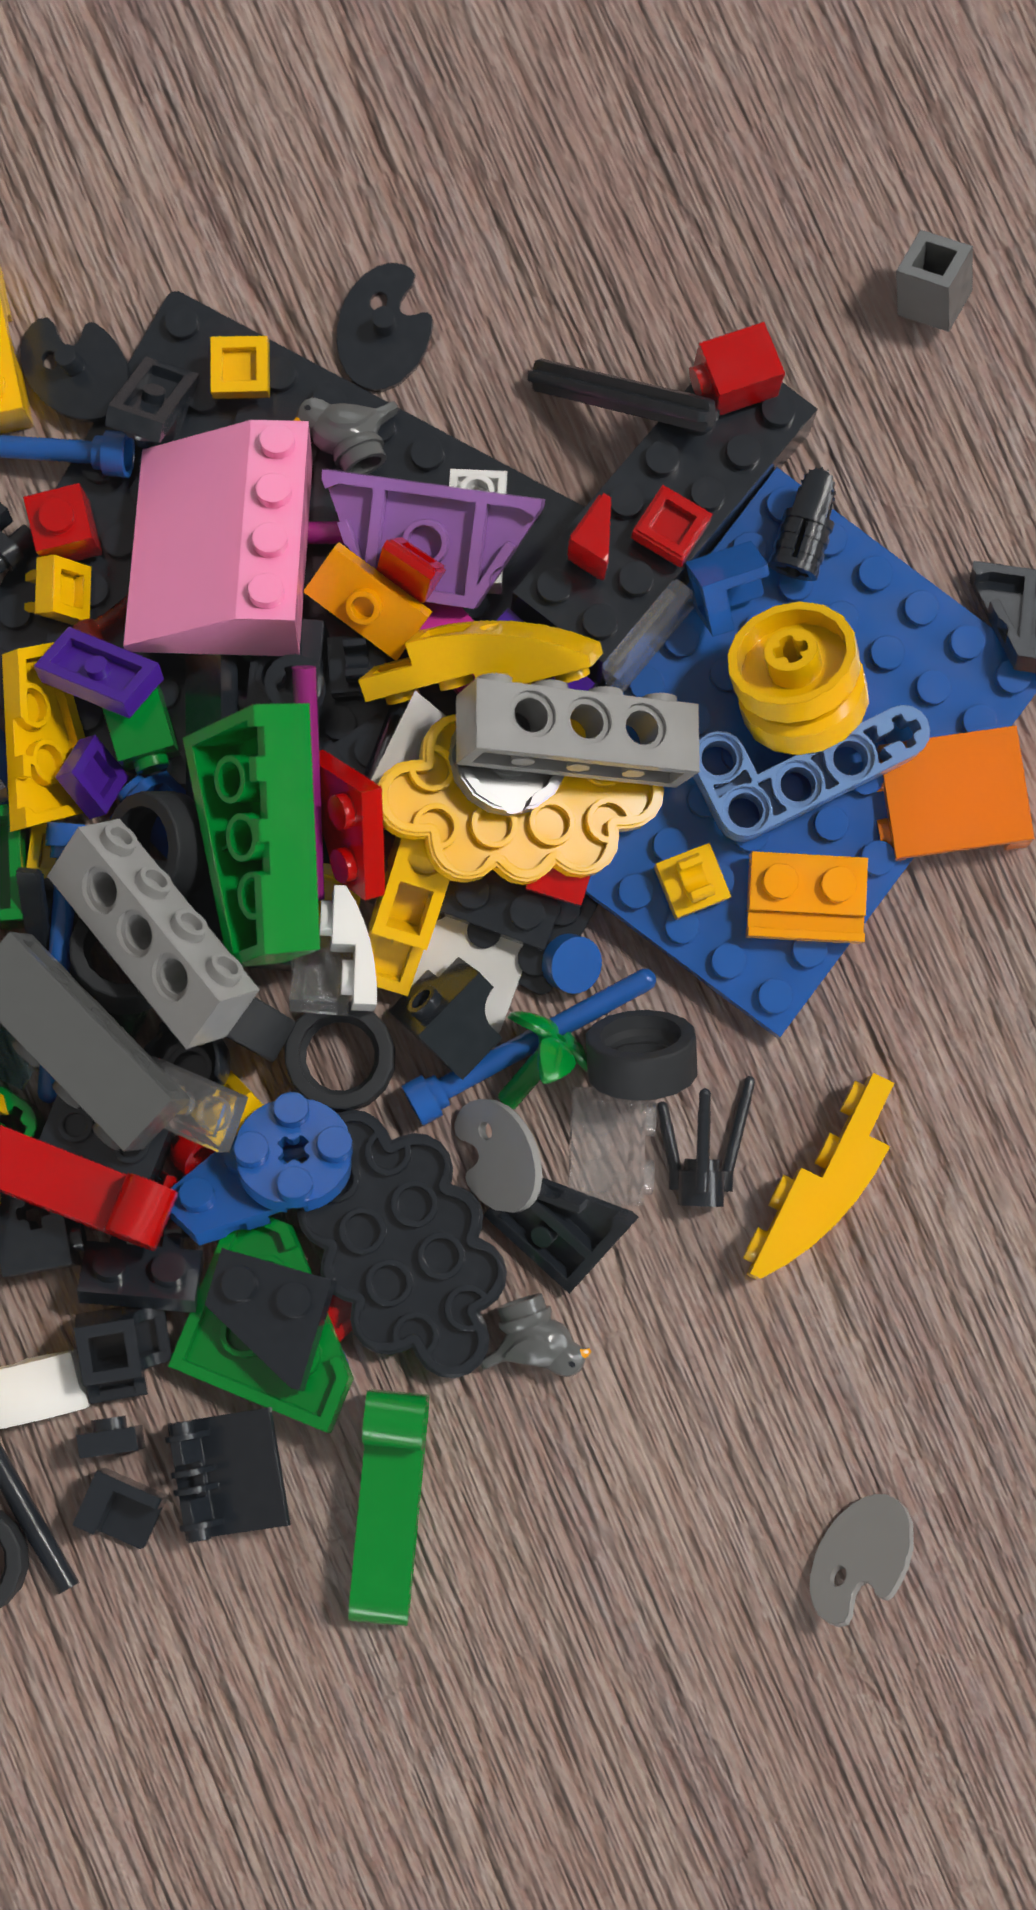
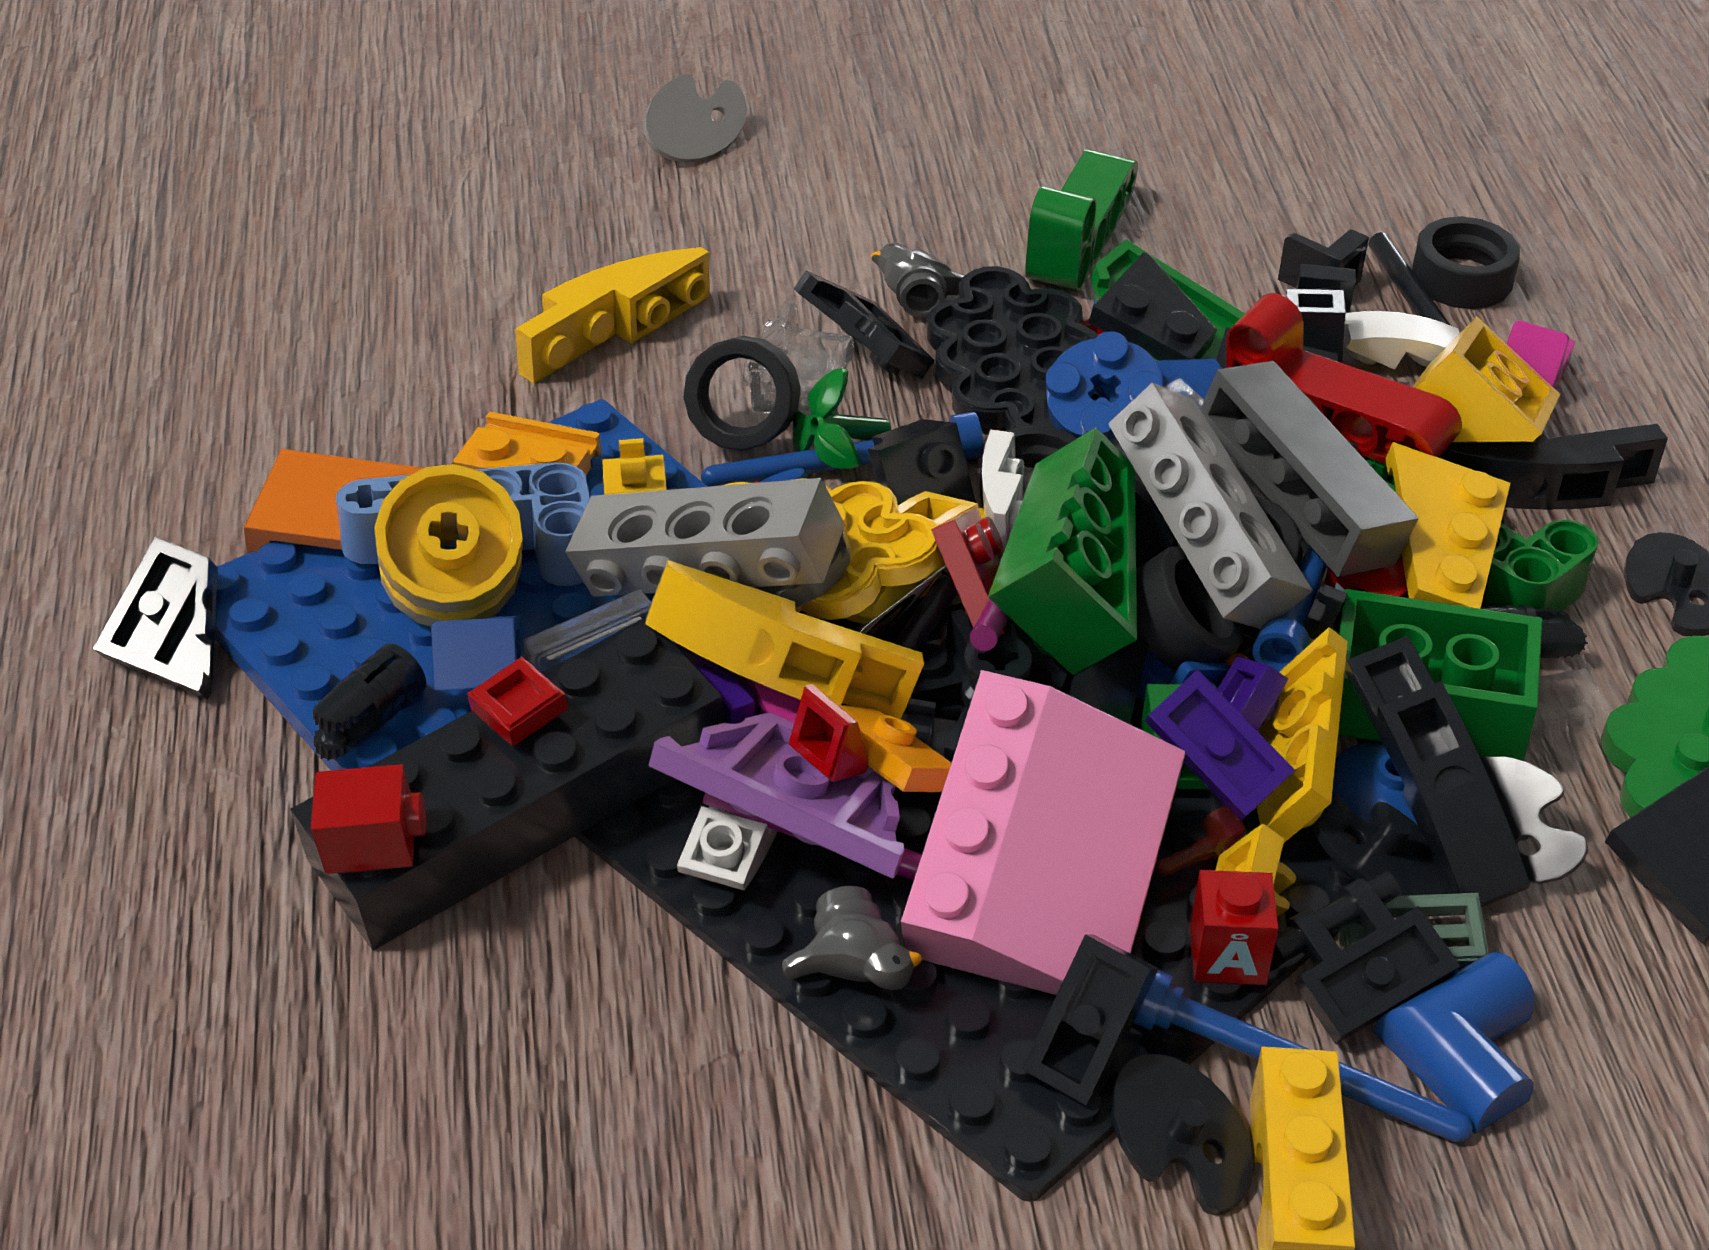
camera: 170 degrees left, 40 degrees down
black hinge [165,1407,291,1543] -> none
yellow plate [211,336,270,399] -> none
black piece [336,263,433,392] -> none
light grey piece [454,1099,542,1212] -> none
black axle [527,358,719,433] -> none
red slope [567,493,611,581] -> none
black plant [657,1076,755,1207] -> none
dark grey brick [896,229,973,332] -> none

